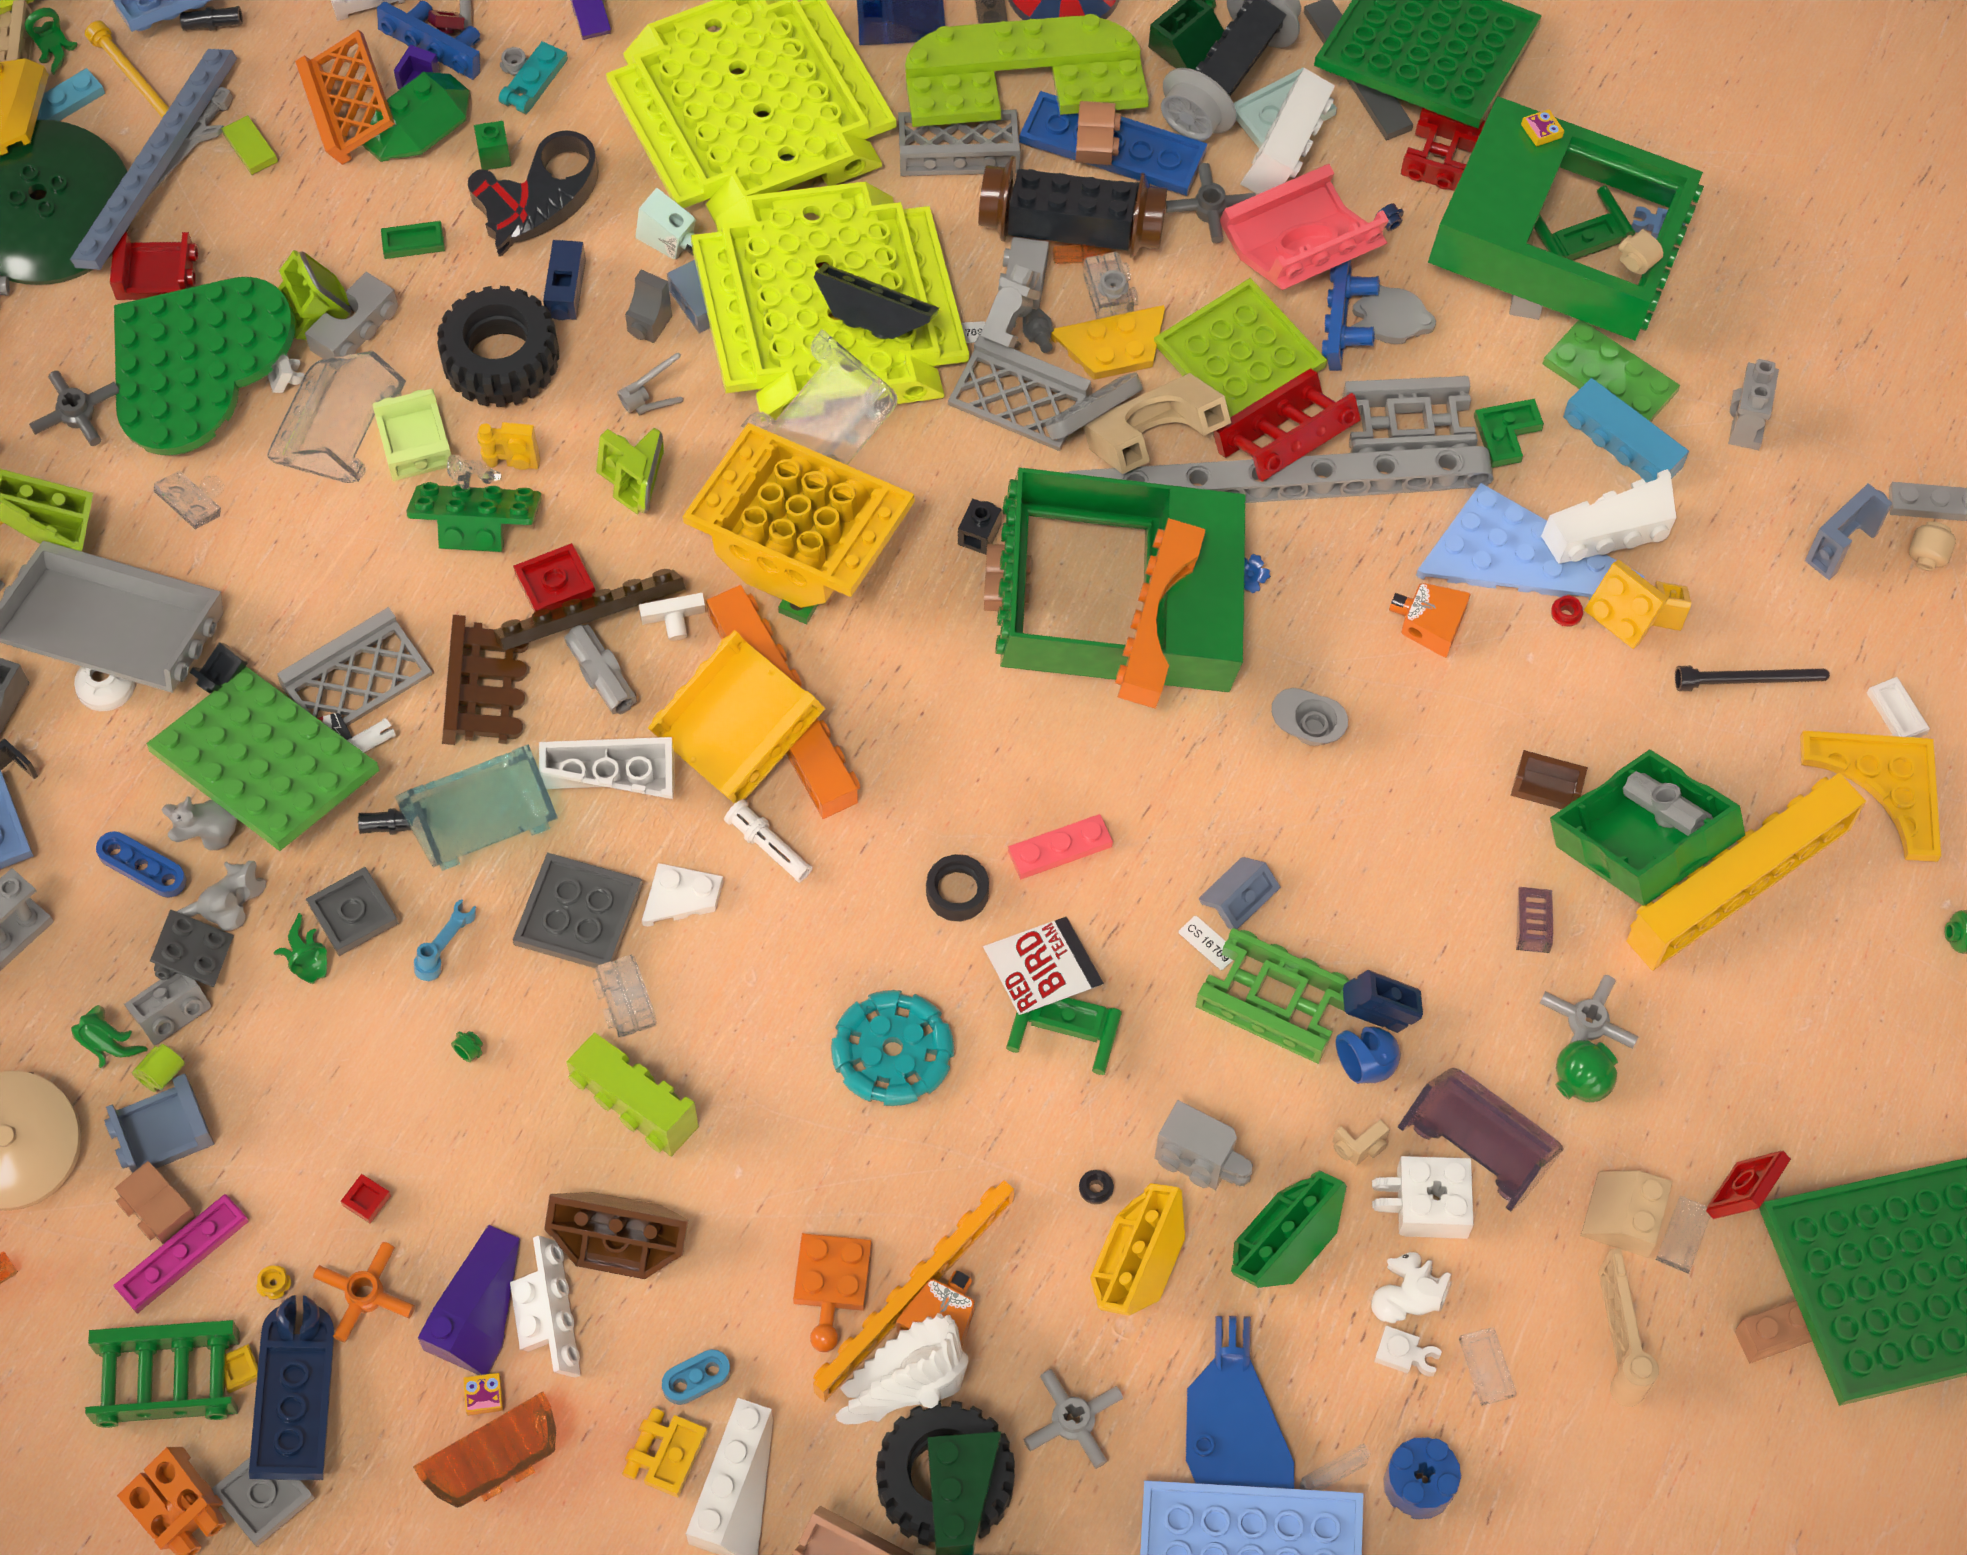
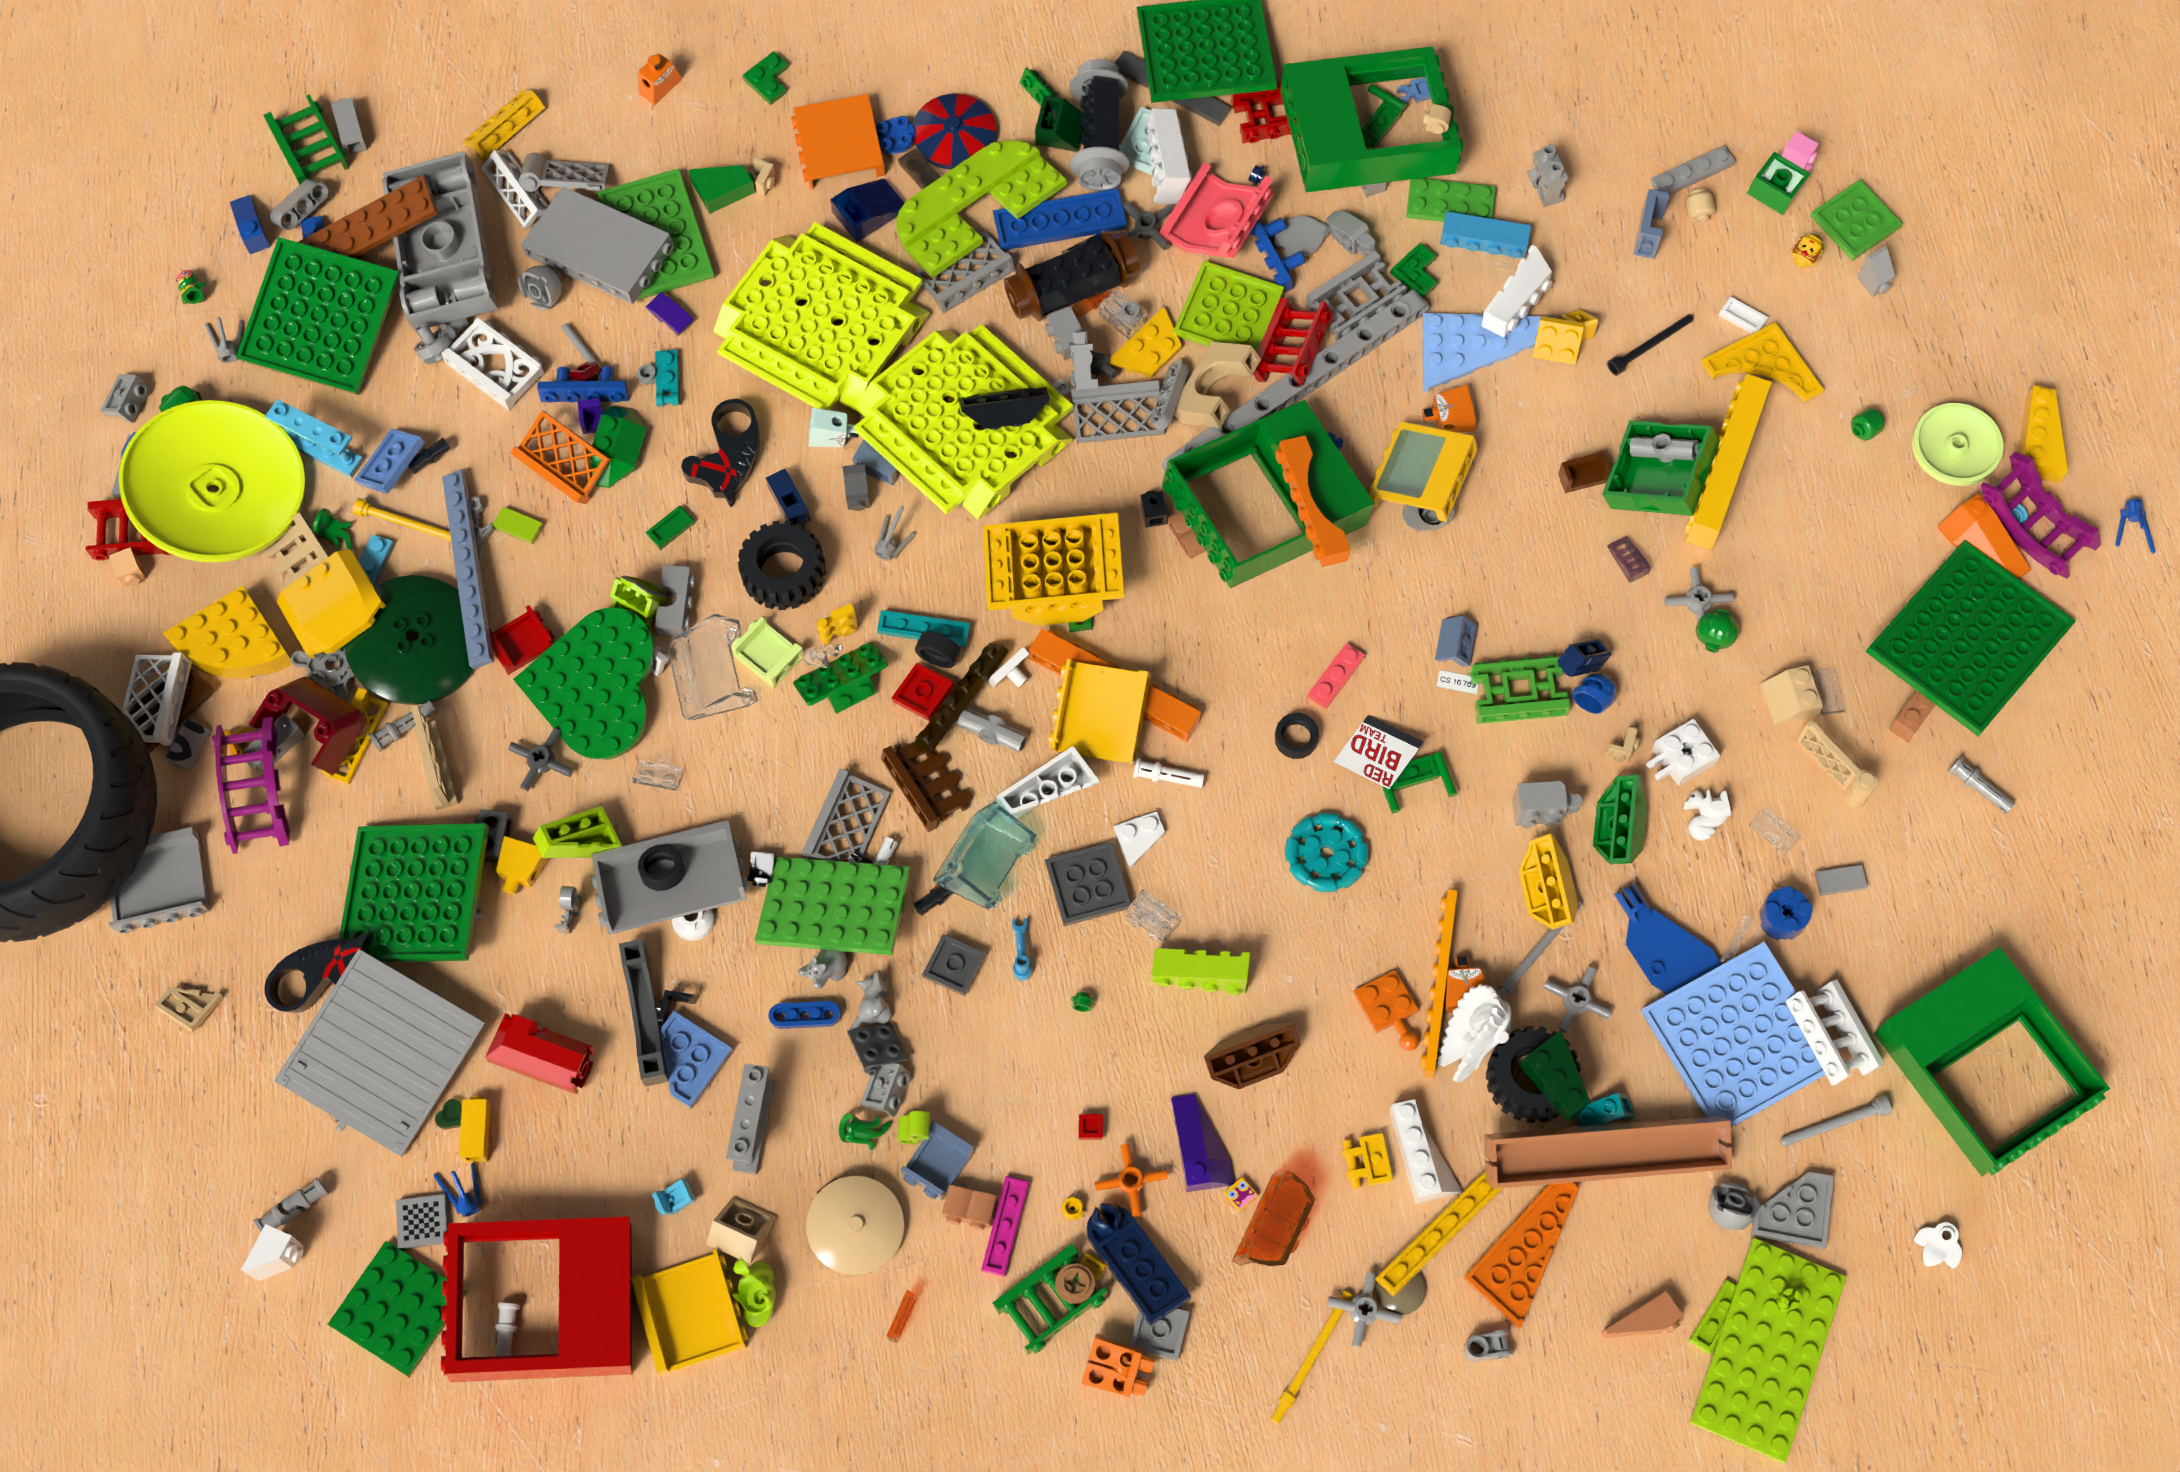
camera: 30 degrees left, 5 degrees up
green piece [273,913,327,984] -> none
green brick [474,121,511,170] -> none
white bracket [510,1236,580,1378] -> none
lime piece [596,428,664,515] -> none
dark azure plate [662,1350,730,1405] -> none
clear windscreen [741,329,898,465] -> none
nougat brick [1075,101,1121,165] -> none
black plate [1079,1170,1114,1204] -> none
white plate [1374,1326,1442,1376] -> none
windscreen [1398,1068,1563,1212] -> none
tile [1521,109,1564,147] -> none
red plate [1551,595,1584,627] -> none
red tile [1706,1150,1791,1219] -> none
none -> black tyre [638,845,684,891]
none -> teal plate [877,610,970,647]
none -> black tyre [915,631,961,668]
none -> medium nougat gear [1055,1264,1095,1304]
none -> light grey hinge [1326,211,1376,257]
none -> panel [1368,421,1478,522]
none -> light grey bar [1497,899,1583,1000]
none -> light grey tile [1815,865,1868,896]
none -> light grey pin [1948,756,2015,814]

